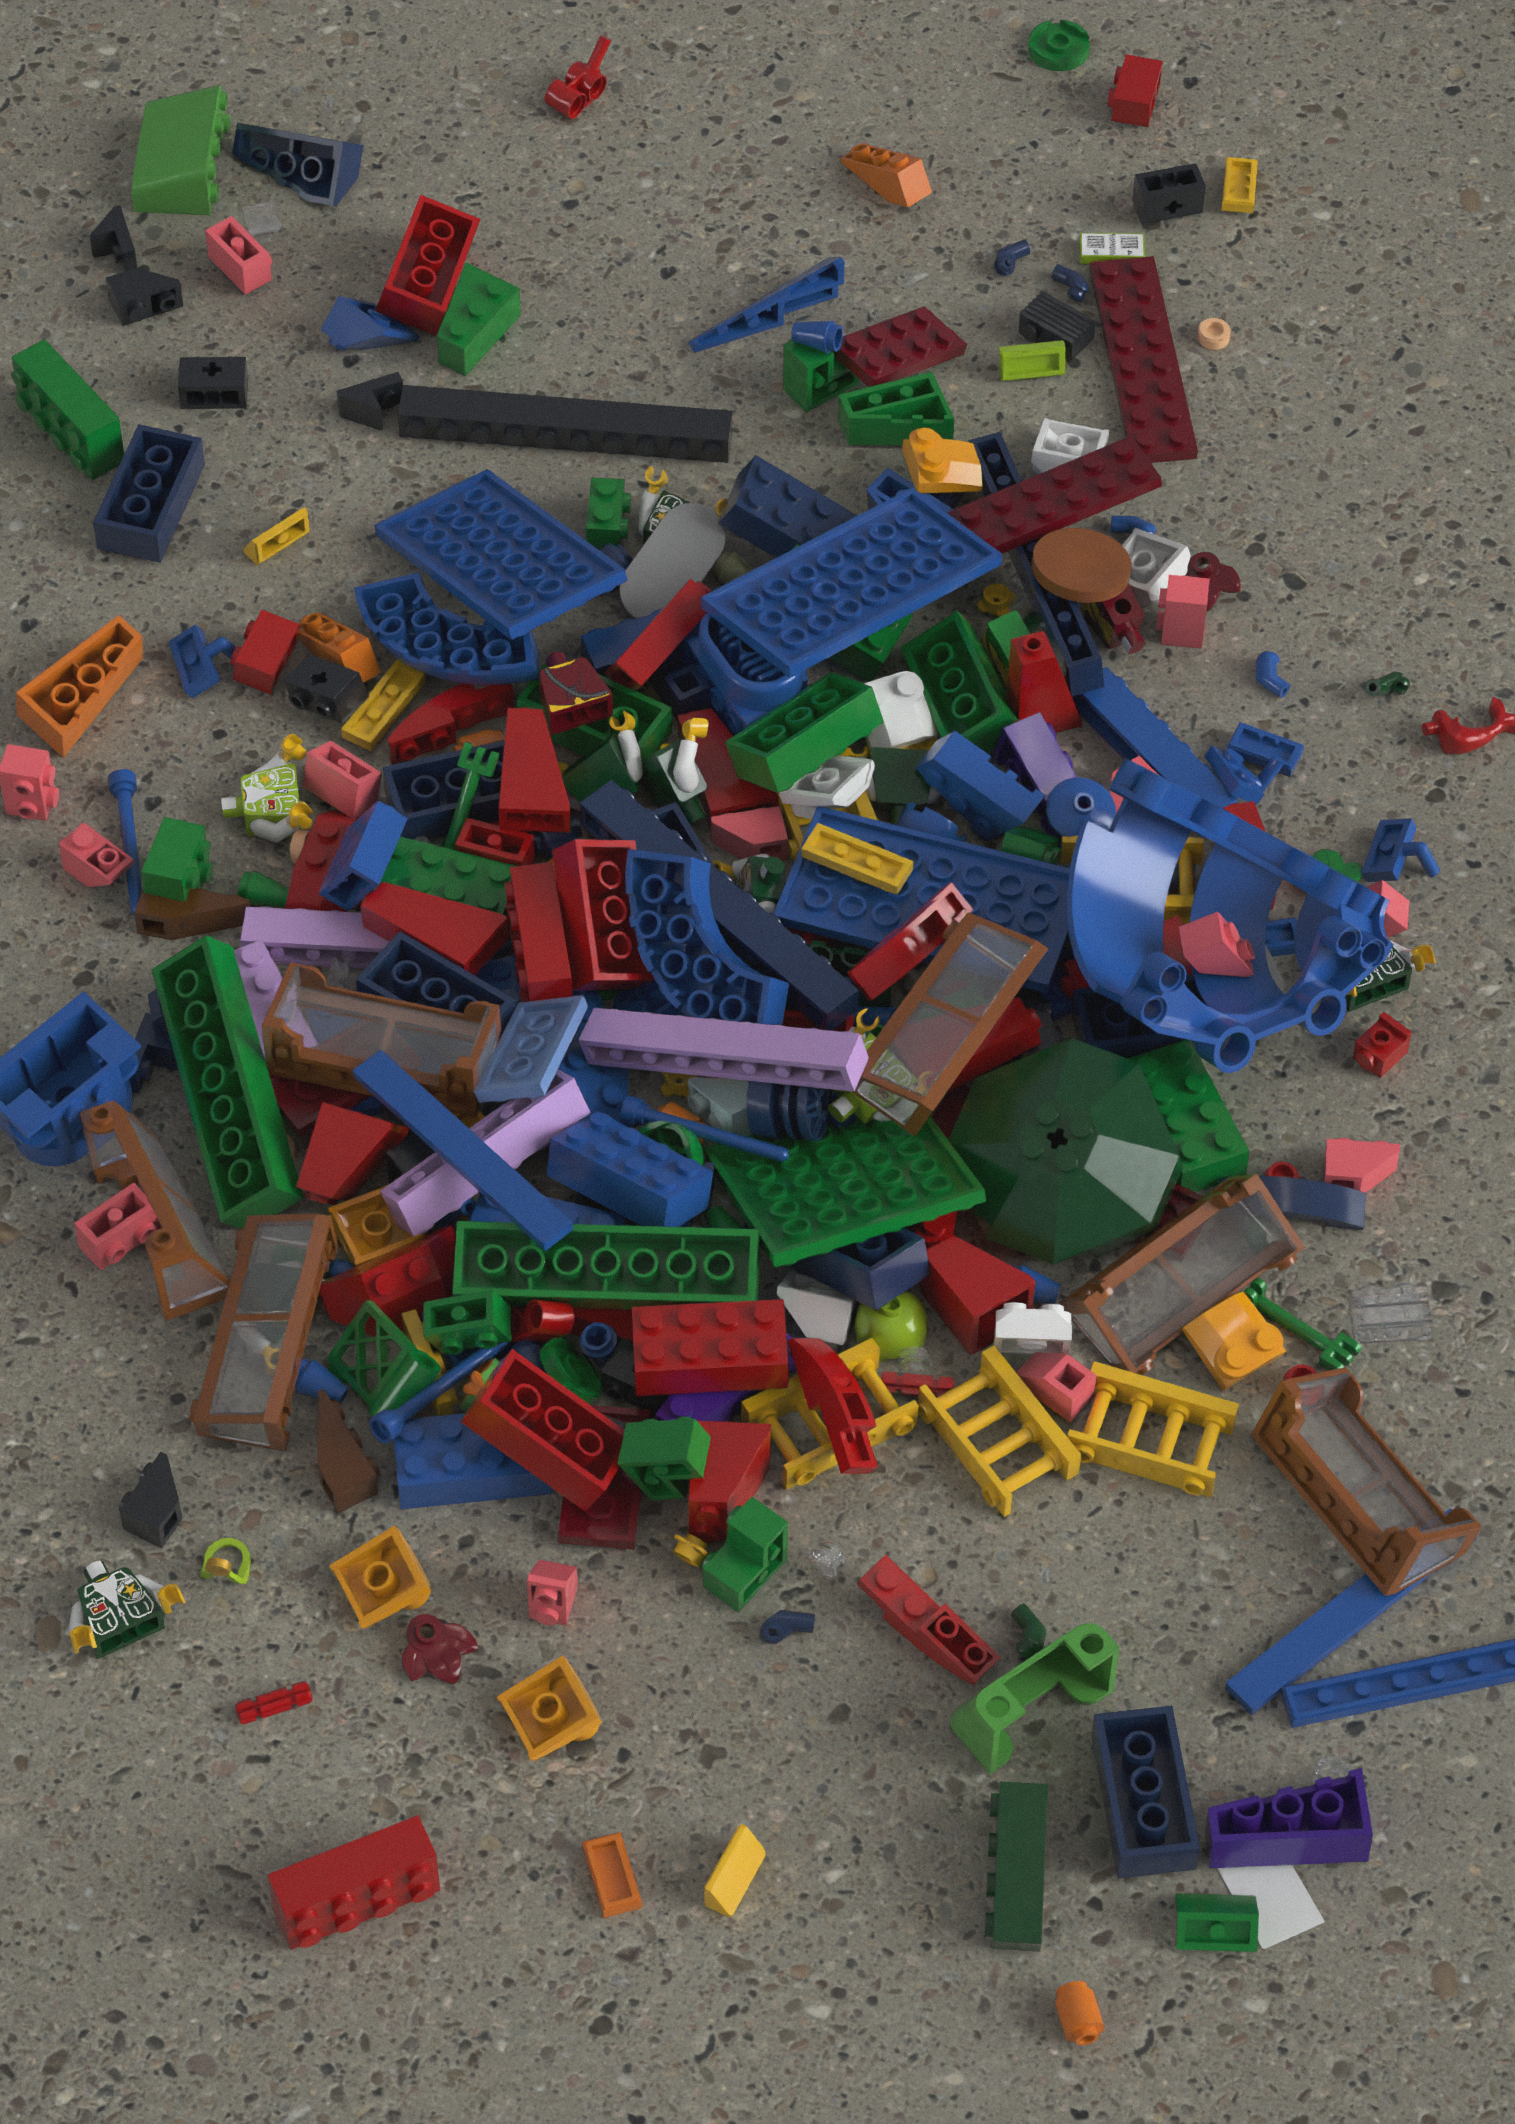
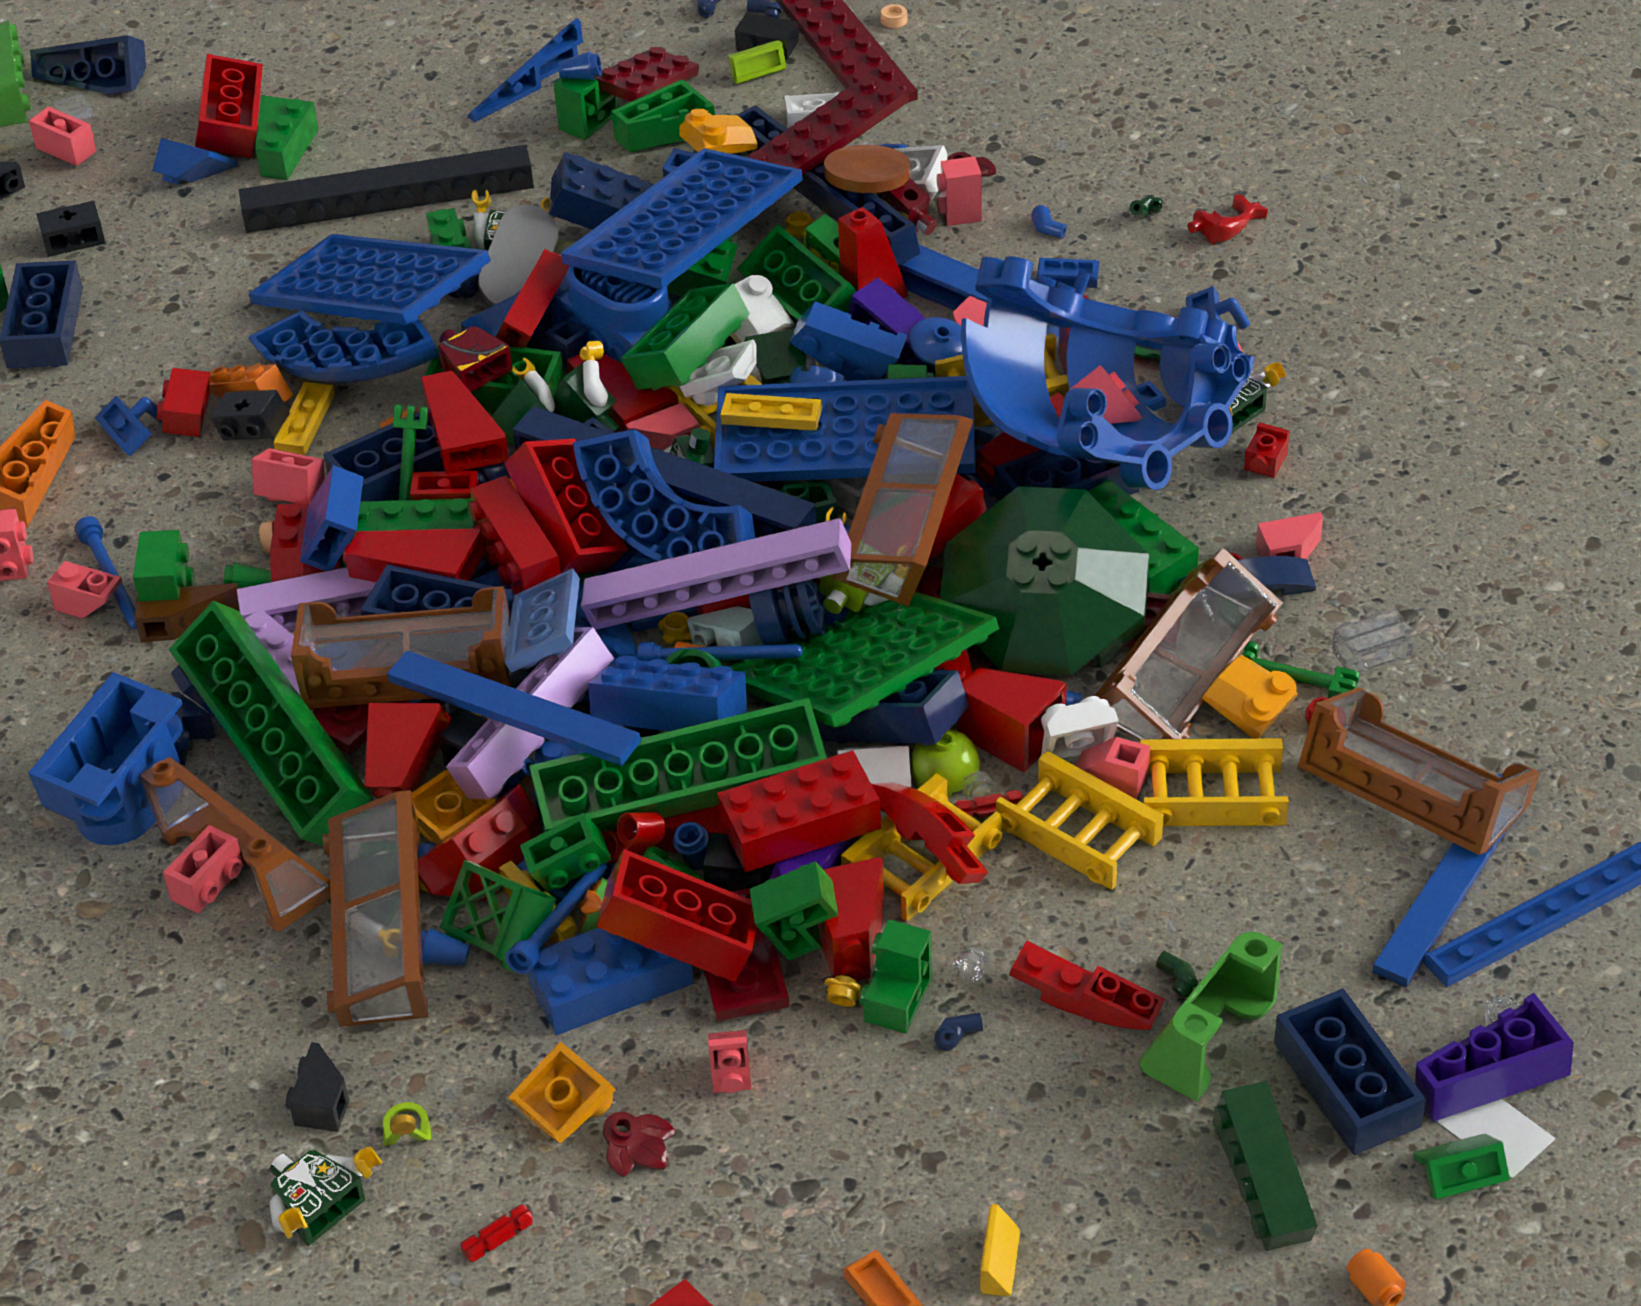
camera: 15 degrees left, 10 degrees down
torso [221,734,313,843] -> none
yellow slope [243,507,310,565] -> none
reddish brown slope [318,1389,381,1513] -> none
black slope [336,372,403,430] -> none
red slope [388,684,514,765] -> none
light orange slope [497,1655,602,1762] -> none
red slope [847,882,973,1001] -> none

